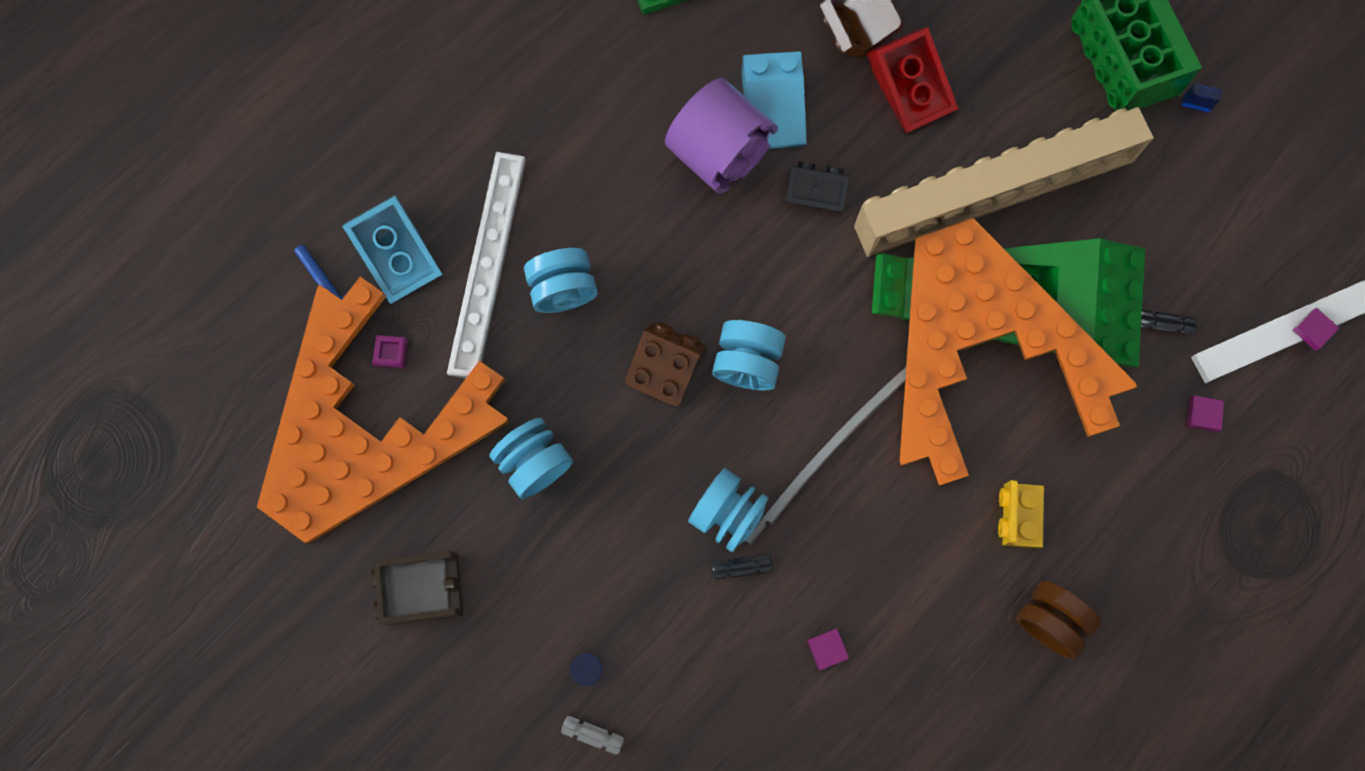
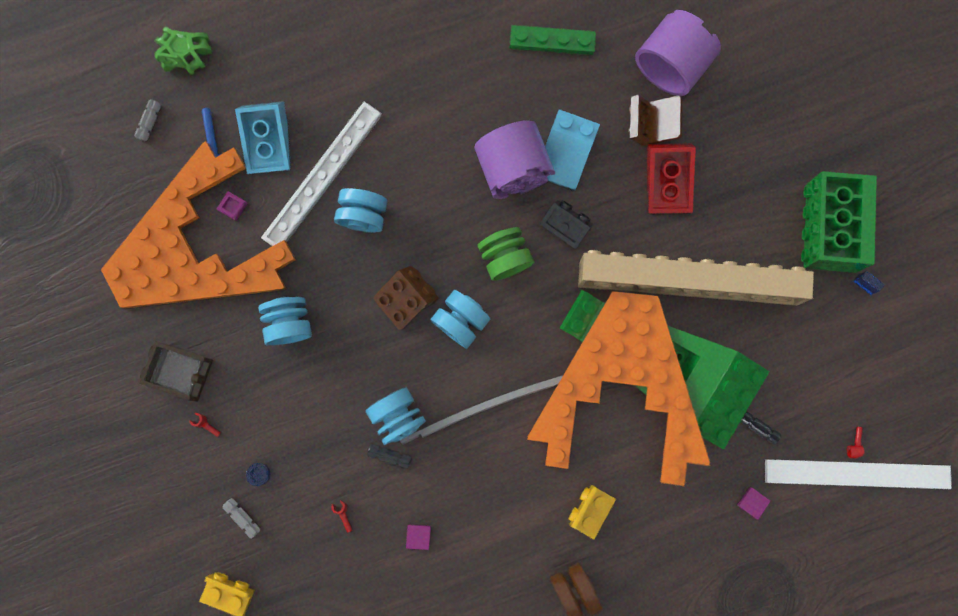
camera: 30 degrees right, 5 degrees up
magenta tile [1293,307,1339,351] -> none
none -> light grey axle [135,100,161,141]
none -> bright green piece [154,27,212,75]
none -> red hand [189,413,221,437]
none -> red hand [331,501,352,533]
none -> bright green wheel [478,227,534,281]
none -> red hand [847,427,865,458]

